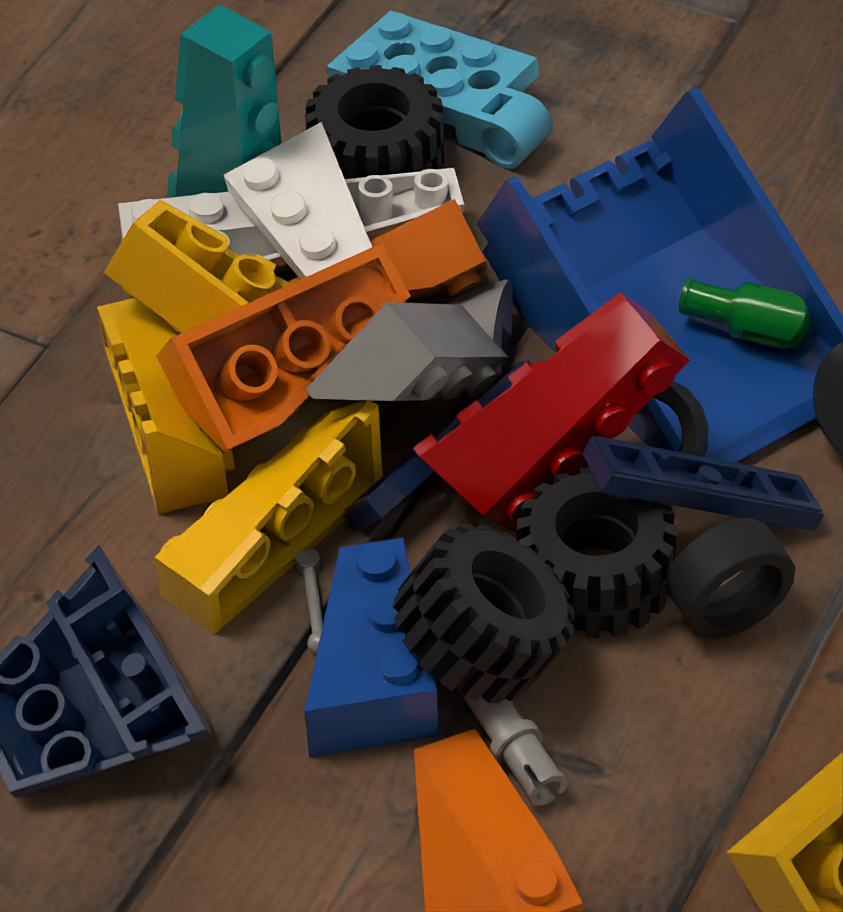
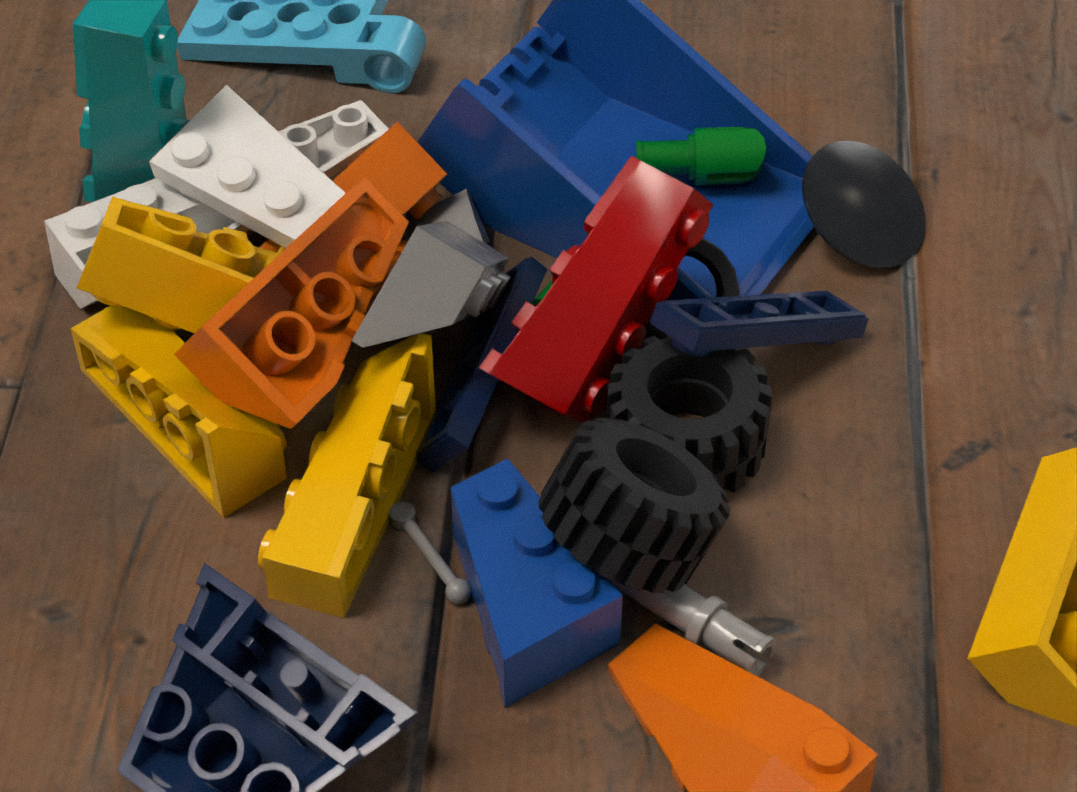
camera: 25 degrees left, 0 degrees up
black tyre [305,65,444,179] -> none
black tyre [666,518,796,639] -> none

